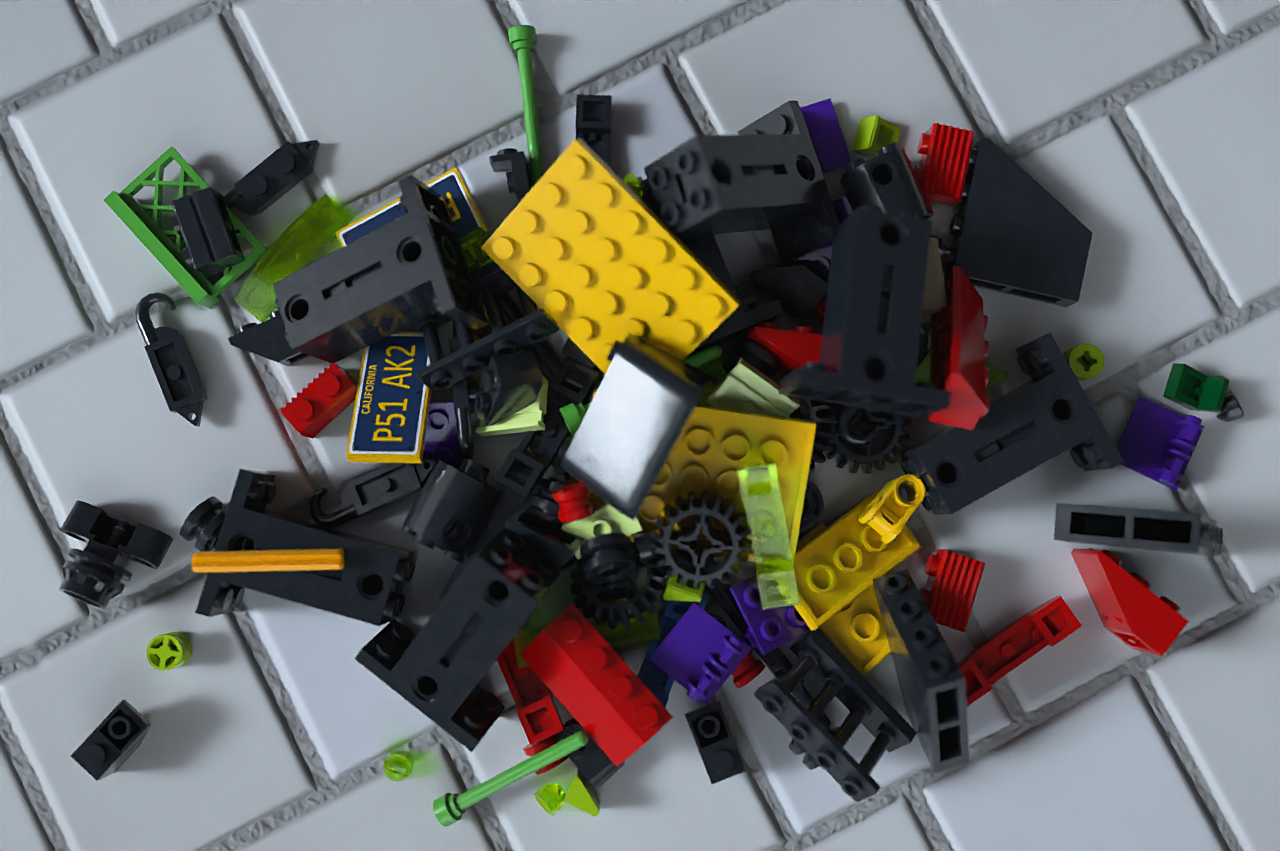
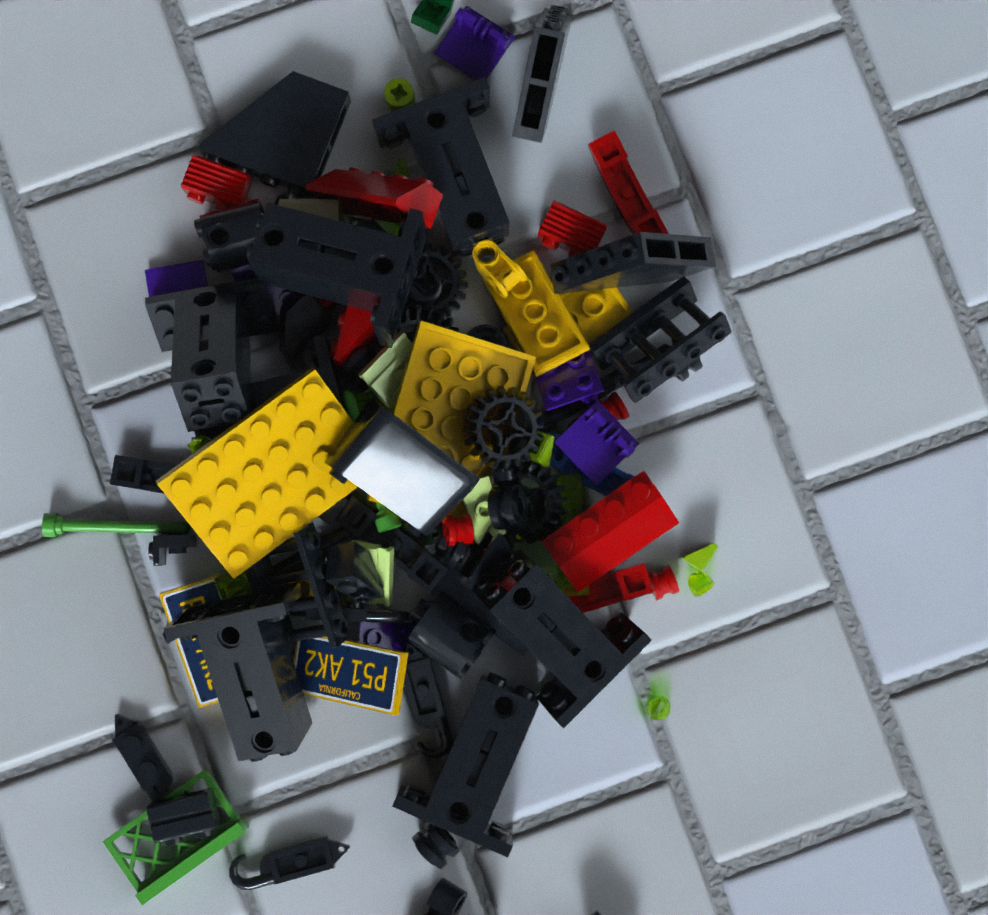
camera: 80 degrees left, 0 degrees up
lime wheel [146,632,193,671] -> none
light orange axle [192,549,345,573] -> none
black slope [228,310,310,366] -> none
clear neon green slope [235,194,354,322] -> none
red brick [280,363,358,439] -> none
bright green piece [433,731,588,827] -> none
black piece [560,718,625,789] -> none
black slope [685,700,746,784] -> none
clear neon green slope [737,461,800,609] -> none
lime slope [852,115,902,158] -> none
red slope [1071,548,1189,657] -> none

